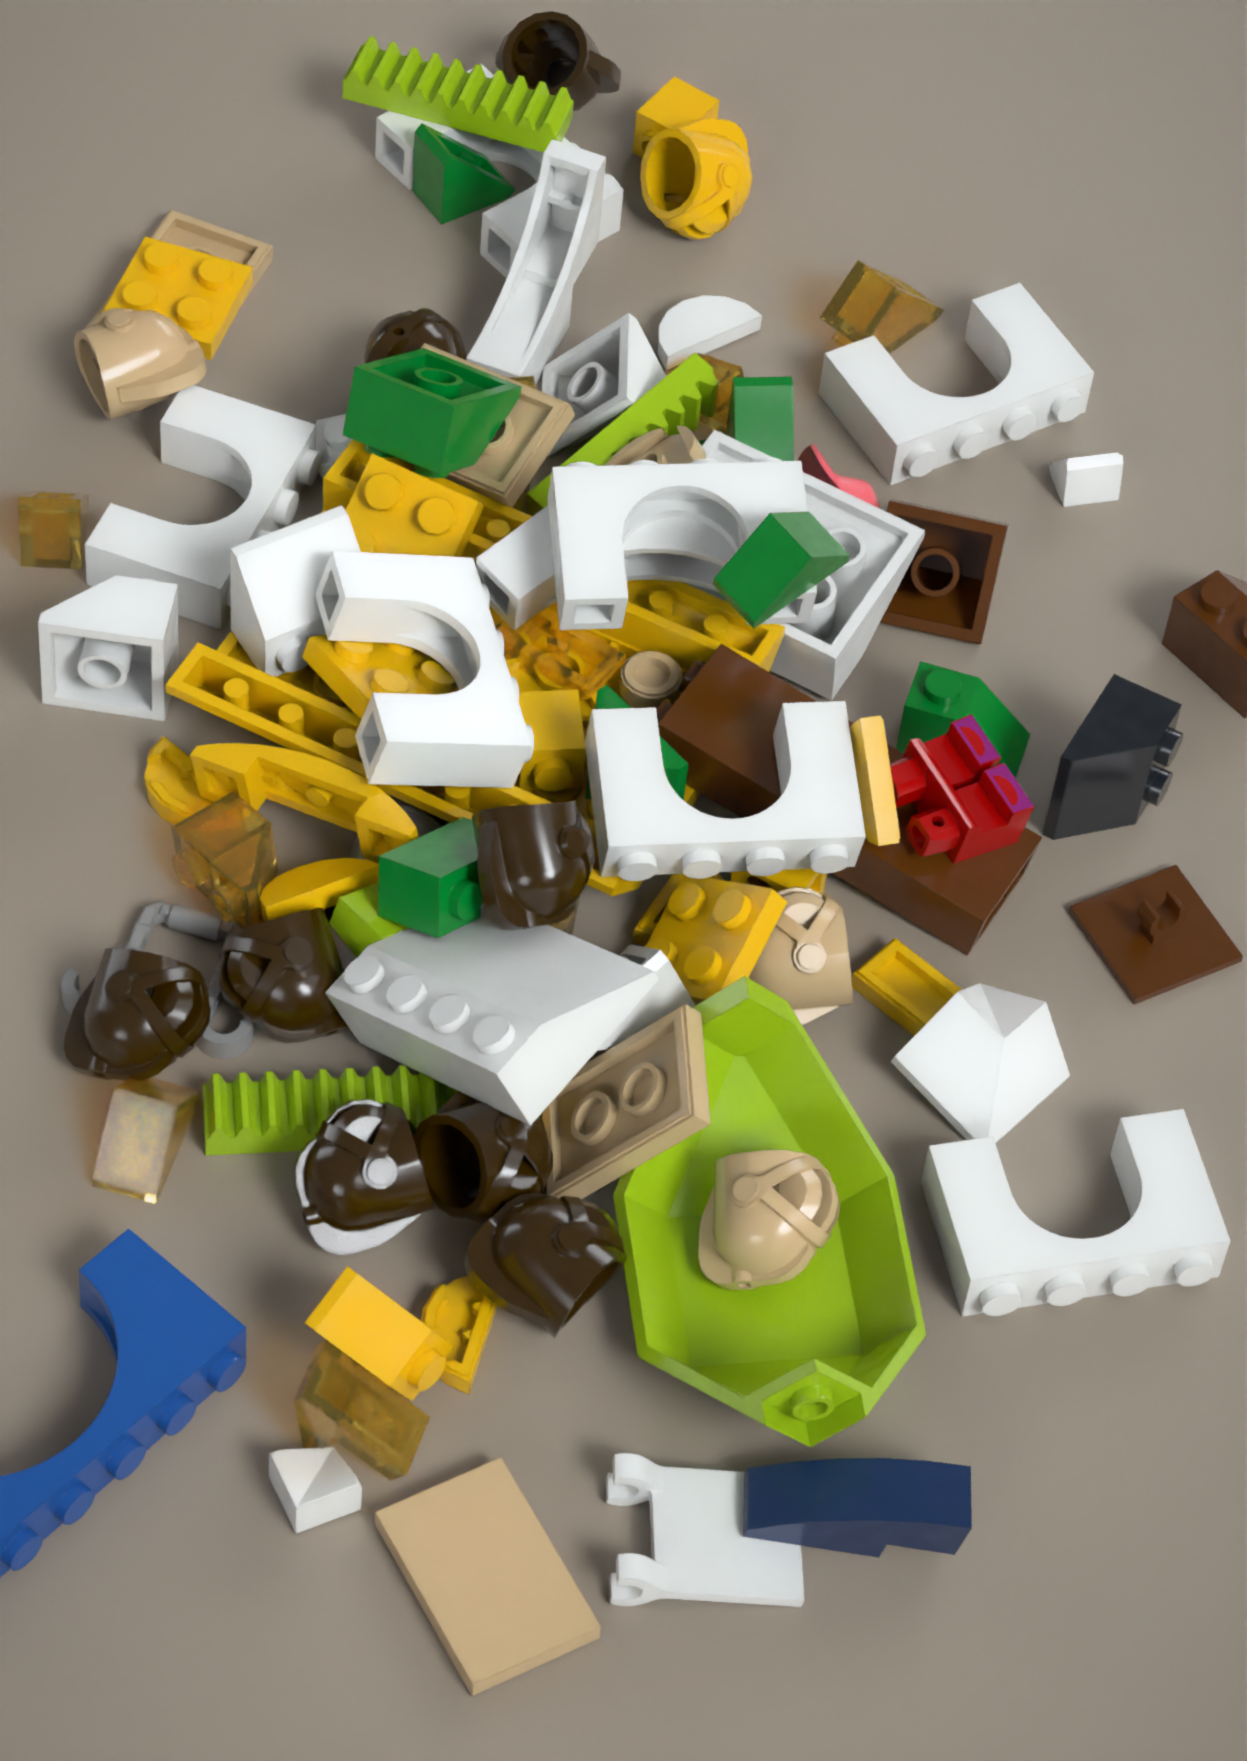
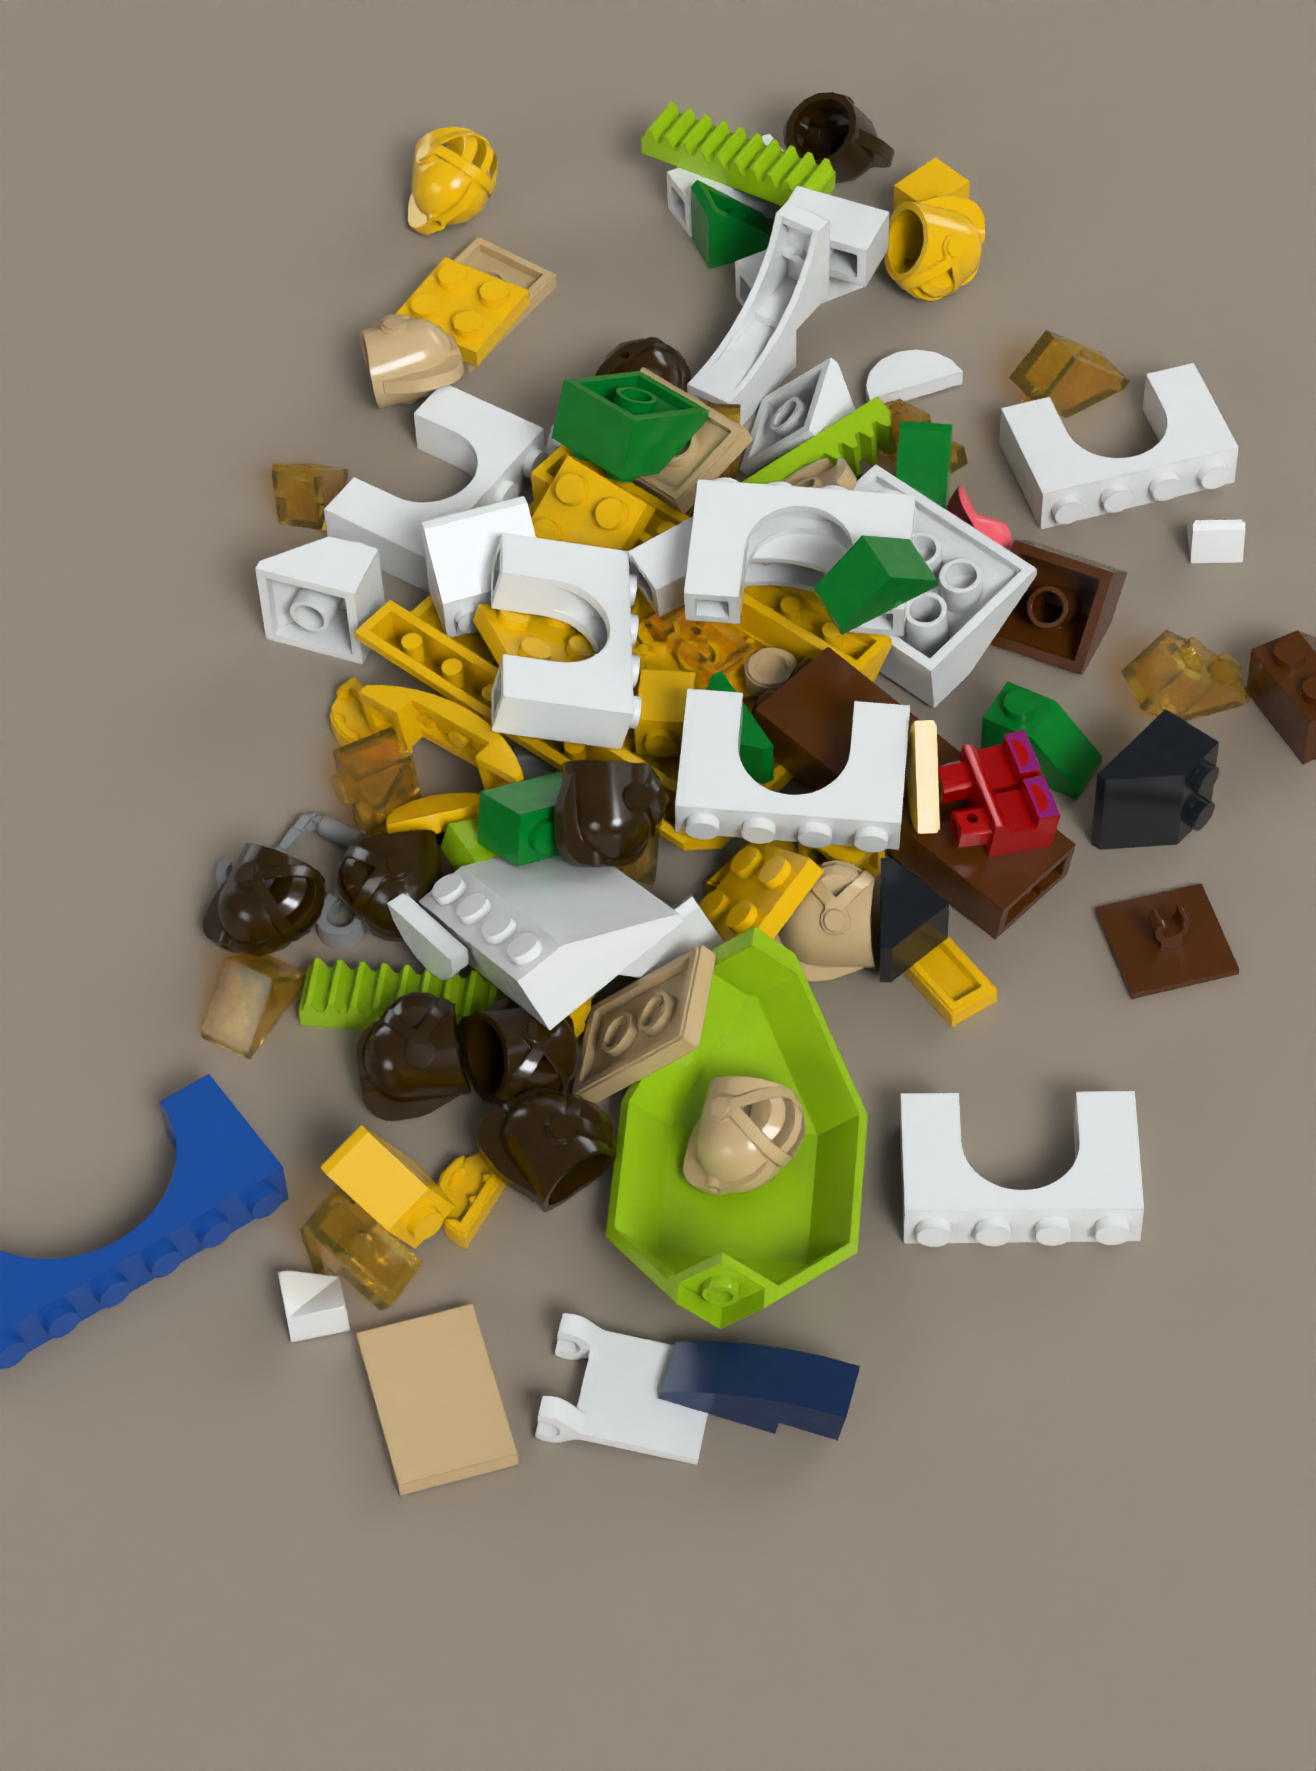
camera: 20 degrees right, 0 degrees up
white slope [891,983,1070,1144] -> none
none -> white tile [387,893,469,980]
none -> yellow helmet [408,127,499,236]
none -> white brick [787,186,889,287]
none -> black slope [880,858,949,982]
none -> clear yellow slope [1121,629,1252,721]

